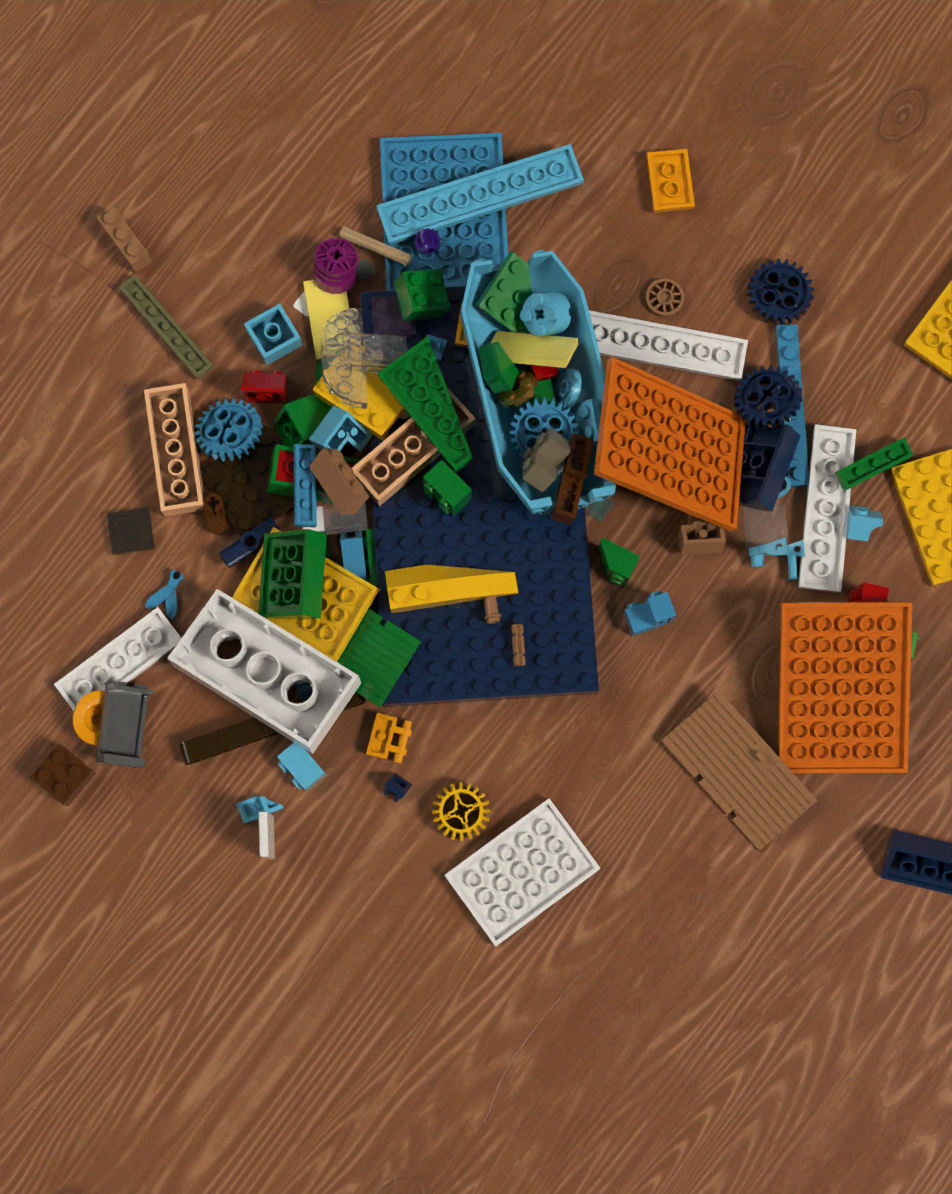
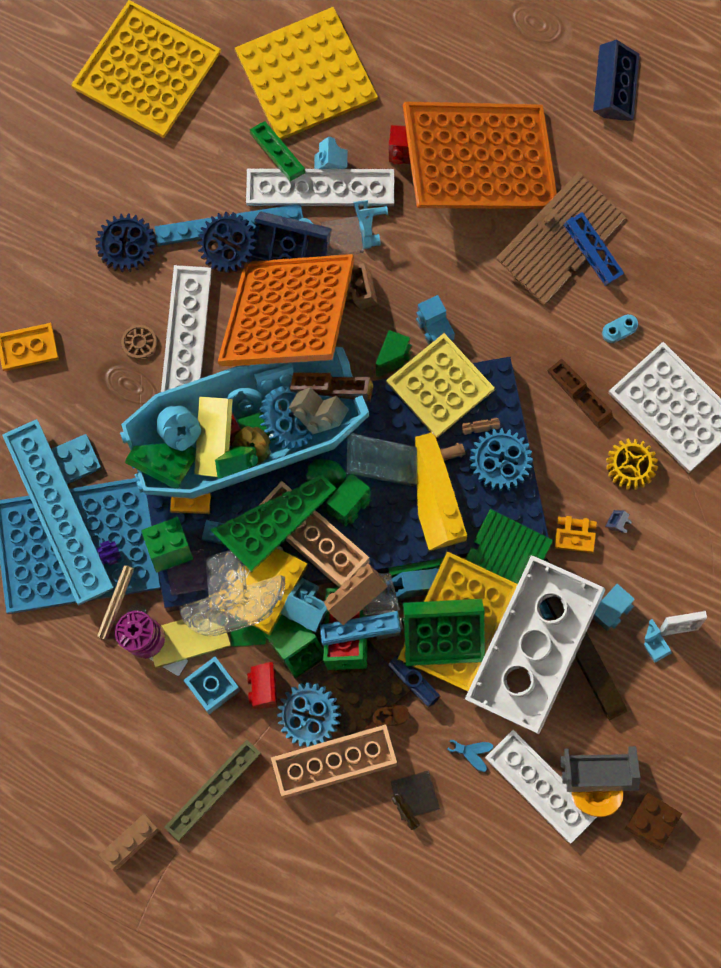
camera: 90 degrees left, 5 degrees down
none -> medium azure plate [51,434,102,484]
none -> green hair [306,459,346,492]
none -> clear light blue plate [347,433,417,486]
none -> light yellow plate [386,333,495,438]
none -> dark brown axle [391,793,420,830]
none -> dark azure gear [470,428,533,491]
none -> reddish brown slope [547,359,613,429]
none -> blue fence [563,212,624,286]
none -> medium azure plate [602,314,638,343]

